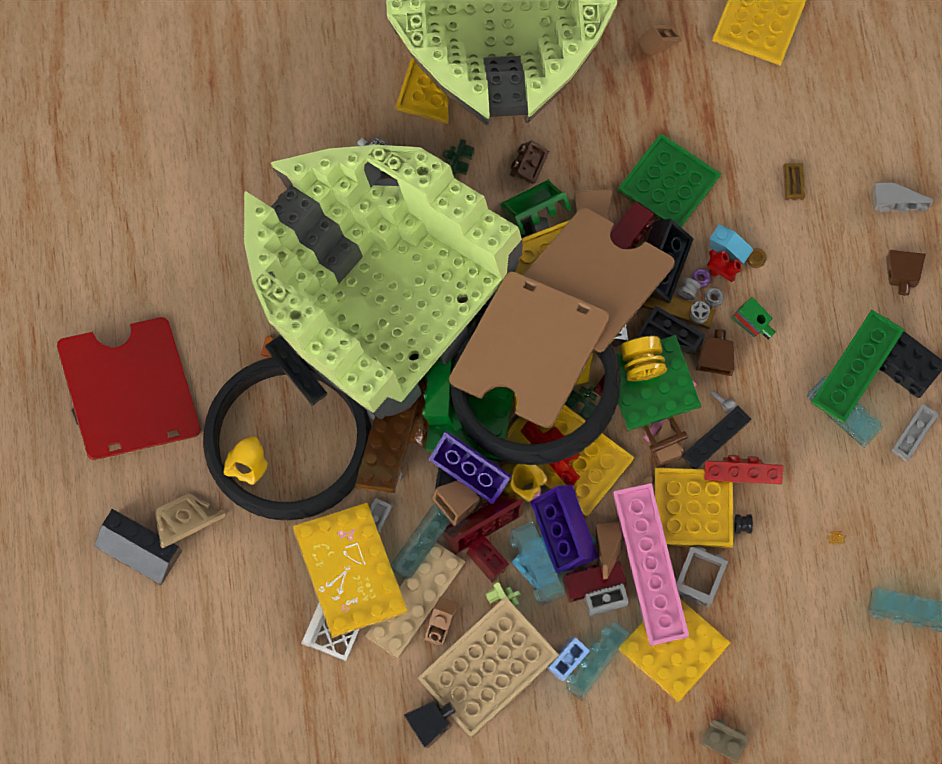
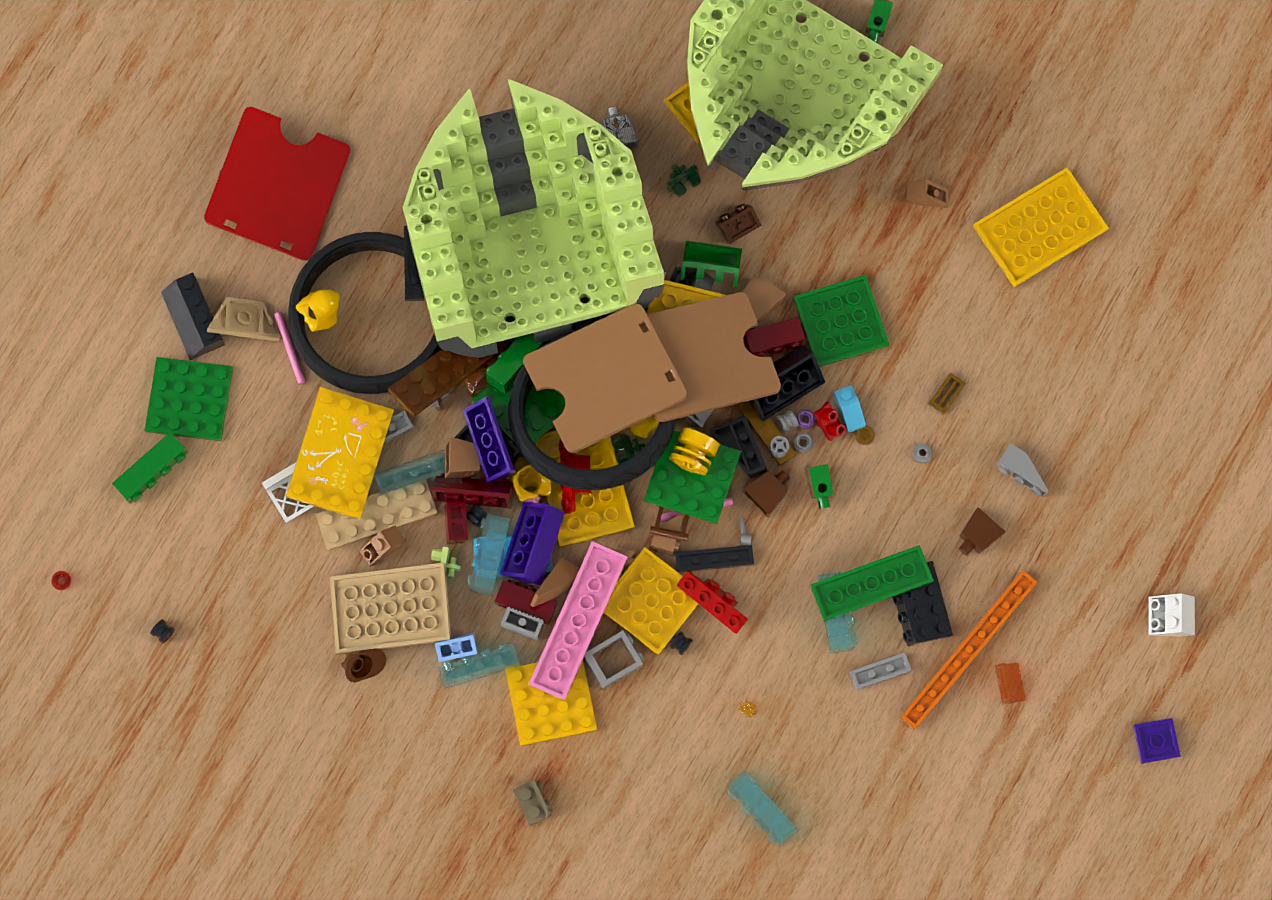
camera: 35 degrees right, 5 degrees up
black torso [404,701,456,748] -> none
none -> green brick [112,432,188,503]
none -> green plate [144,357,233,441]
none -> bright pink bar [274,312,306,384]
none -> reddish brown piece [341,648,386,683]
none -> black wheel [466,504,489,528]
none -> light grey plate [913,444,932,463]

